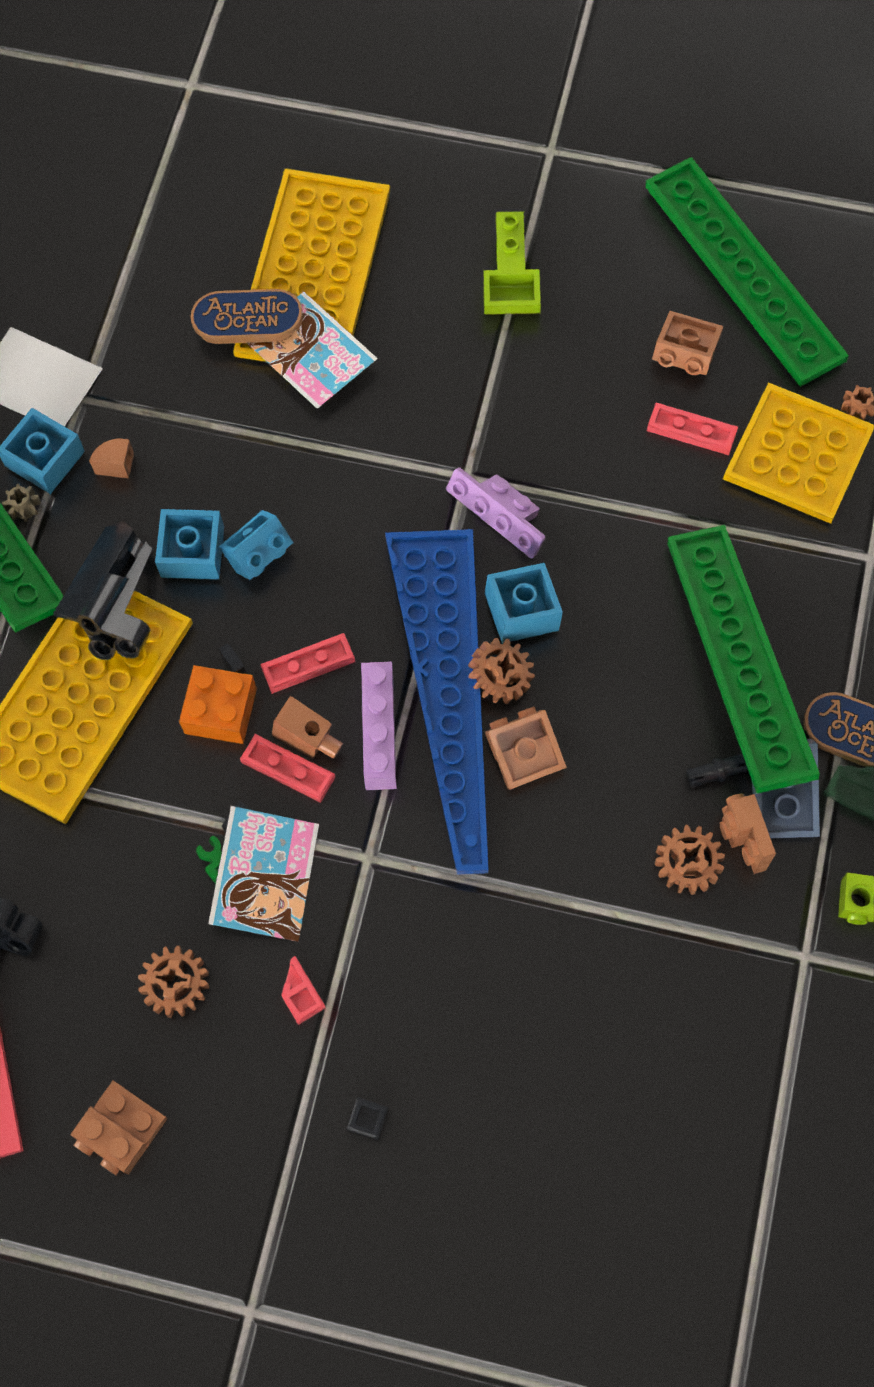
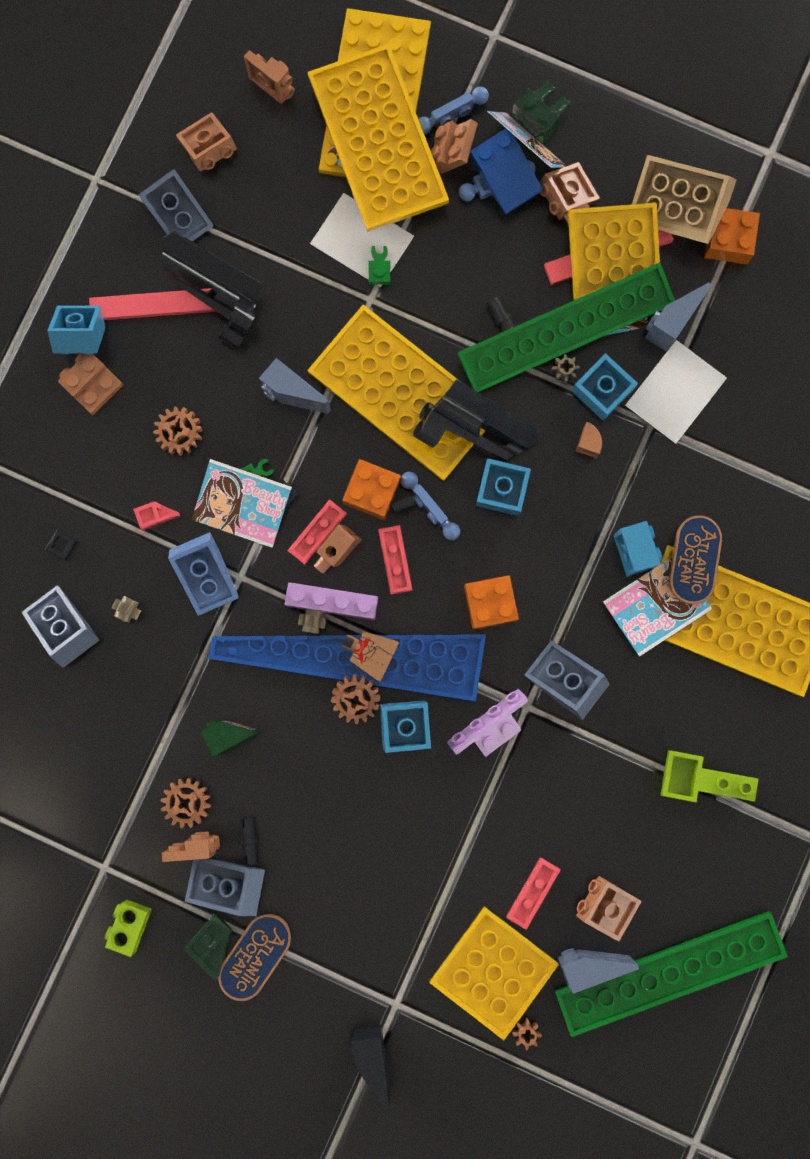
camera: 100 degrees right, 15 degrees up
dark azure brick [219,510,293,580] -> none
nougat plate [484,706,567,790] -> none
green plate [667,525,820,794] -> none
none -> sand blue slope [22,585,99,668]
none -> dark azure brick [47,306,105,354]
none -> dark tan gear [111,596,141,623]
none -> medium blue slope [168,532,239,616]
none -> dark green slope [200,719,260,757]
none -> sand blue slope [259,358,331,414]
none -> dark tan gear [298,609,326,634]
none -> medium nougat torso [342,632,399,682]
none -> medium blue plate [400,471,460,540]
none -> orange brick [464,575,519,630]
none -> sand blue slope [524,640,610,720]
none -> sand blue slope [557,948,639,994]
none -> dark azure brick [613,521,662,577]

